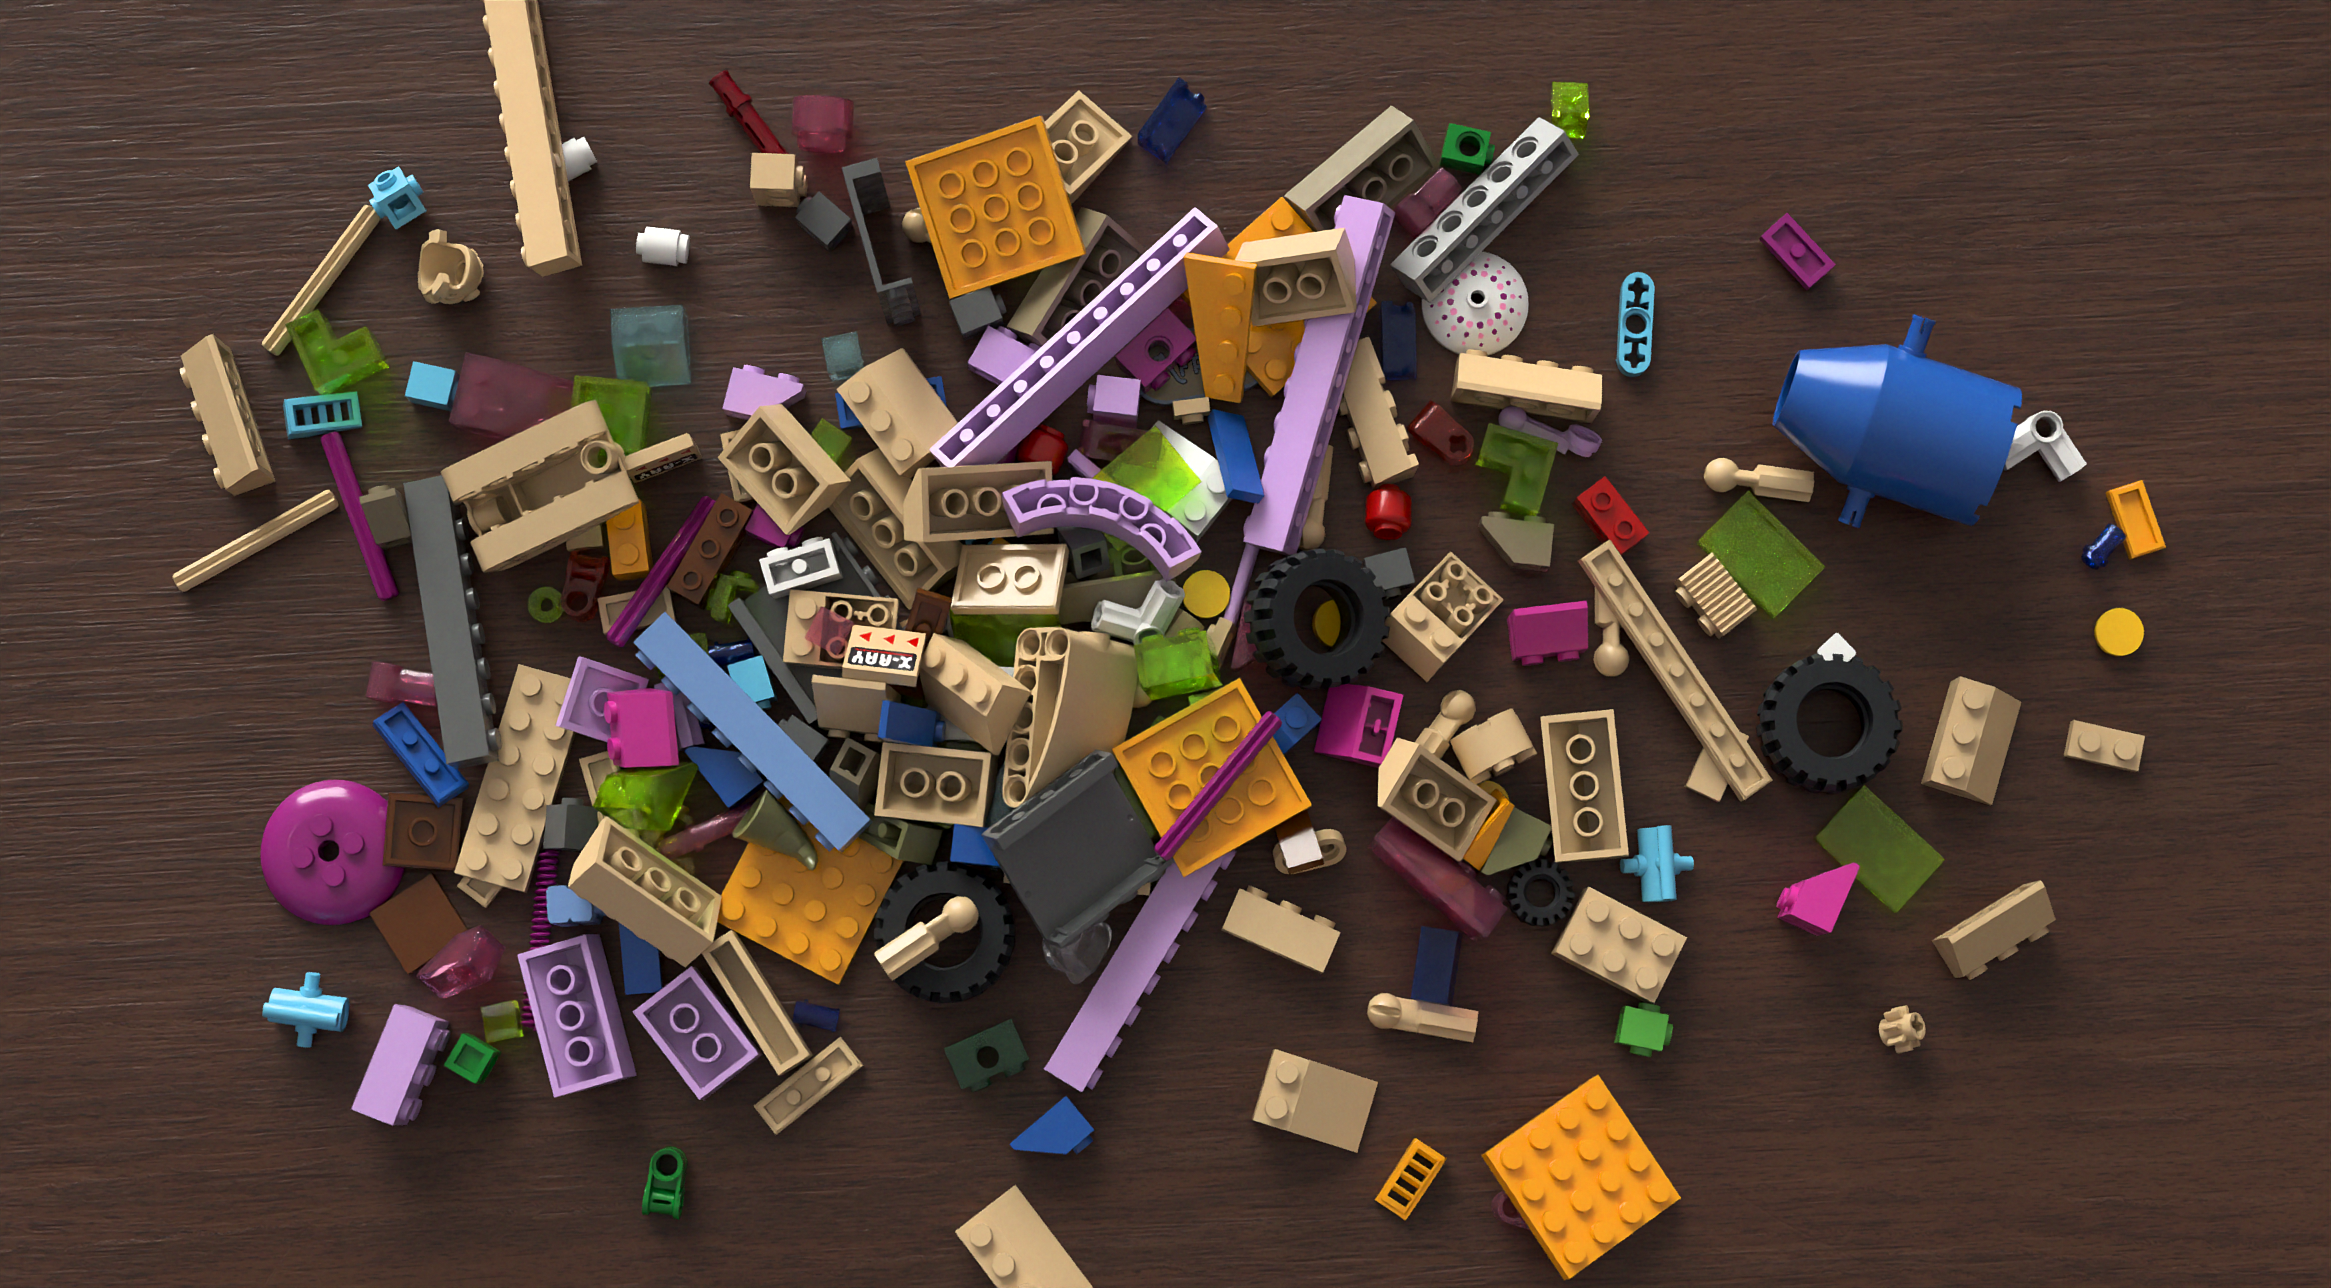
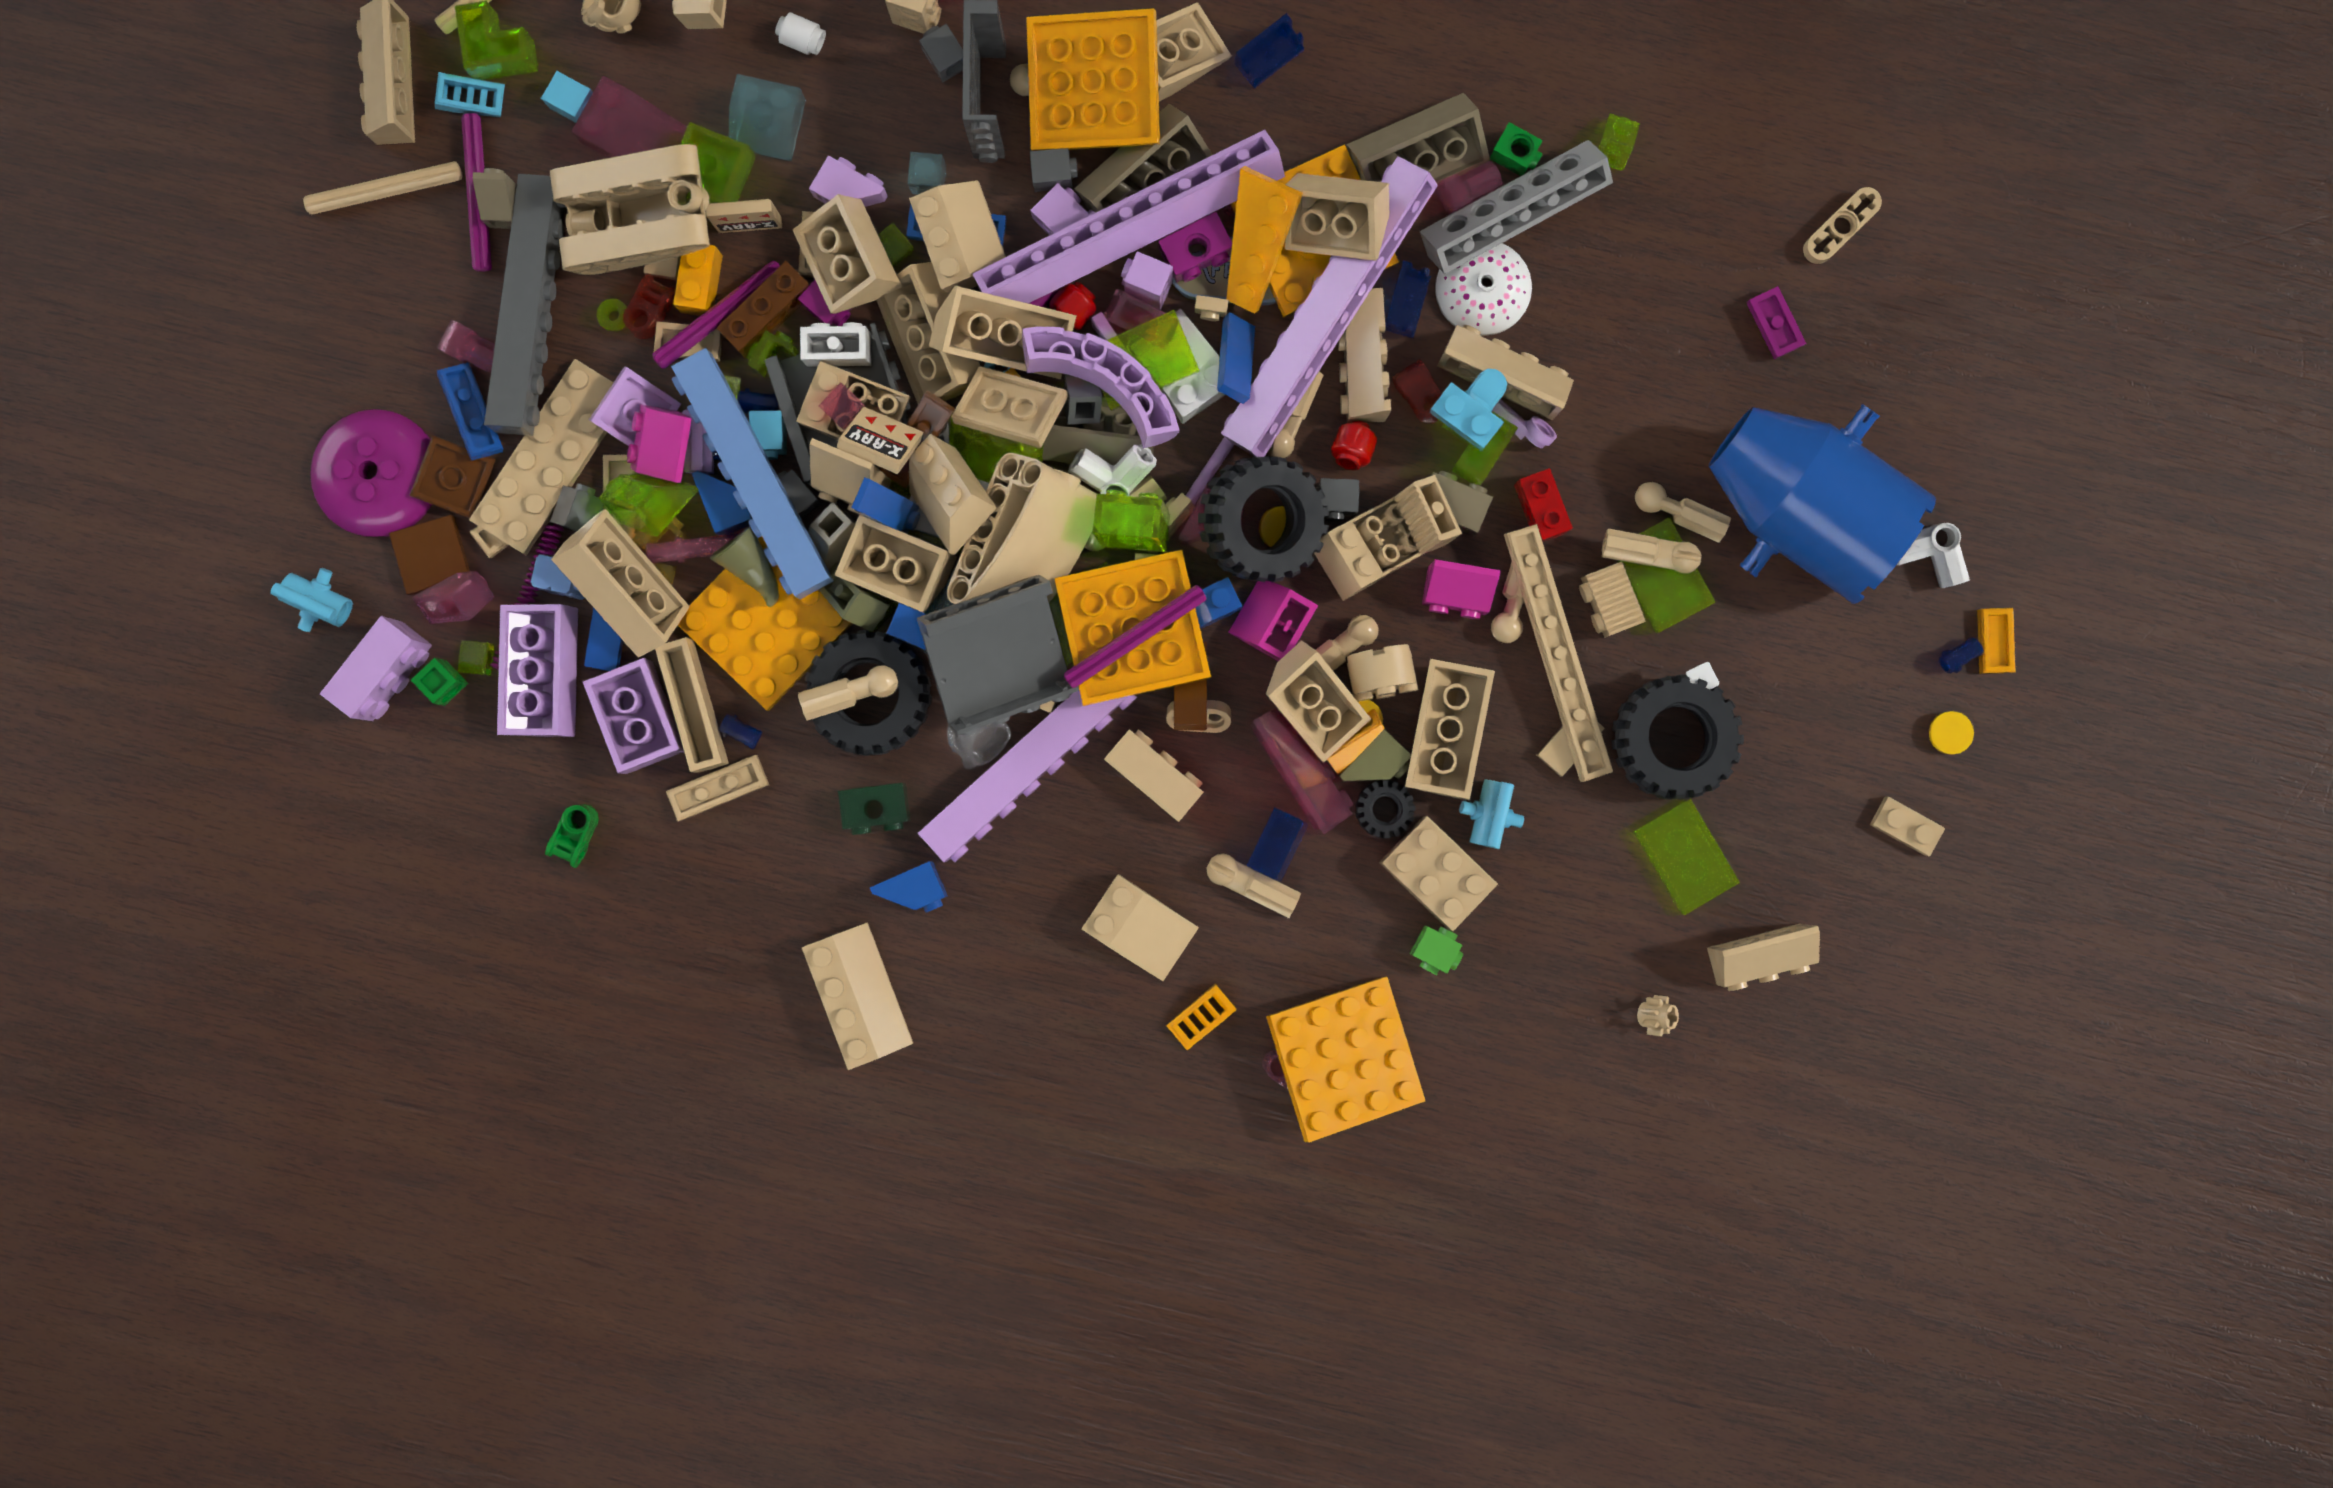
camera: 20 degrees right, 5 degrees up
yellow piece [1183,570,1230,619] -> none
medium azure beam [1616,272,1655,377] -> none
dark pink slope [1776,862,1860,936] -> none
tan slope [1921,676,2021,806] -> none
none -> tan brick [1394,475,1462,554]
none -> medium azure brick [1430,369,1507,451]
none -> tan piece [1601,529,1701,573]
none -> tan beam [1803,187,1882,264]

